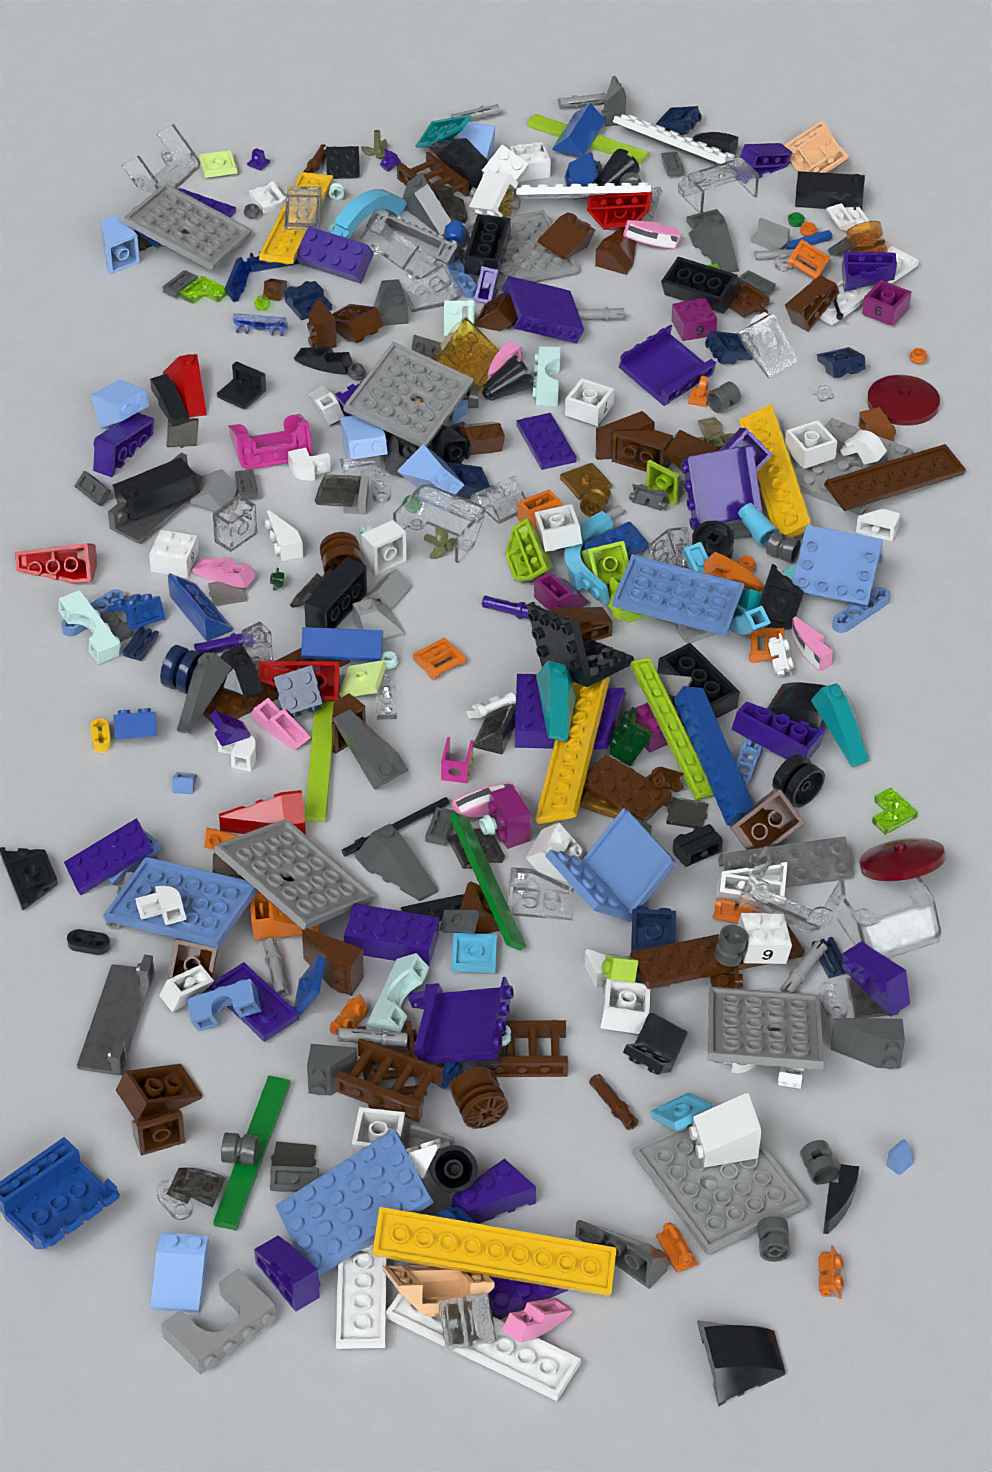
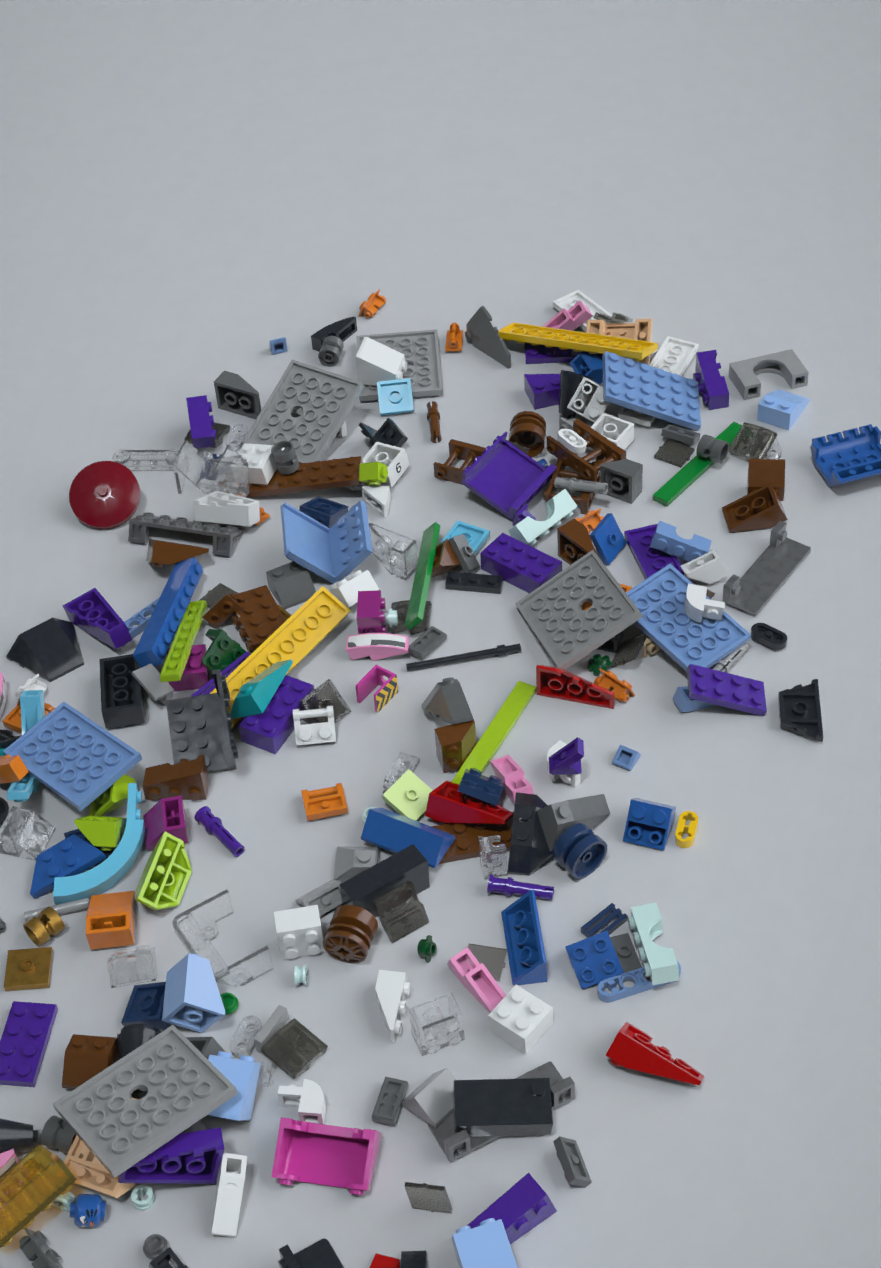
camera: 150 degrees left, 0 degrees up
light grey pin [263,938,289,997] -> none
dark grey wedge [355,823,438,901] -> none
olive plant [424,526,456,559] -> none
white brick [535,504,582,552] -> none
black brick [673,824,723,868] -> none
black wedge [697,1320,786,1406] -> none
dark grey wheel [757,1216,791,1262] -> none
black wheel [772,754,825,808] -> none
teal wedge [811,683,869,767] -> none
clear neon green plate [872,787,918,835] -> none
none -> white plate [557,429,587,454]

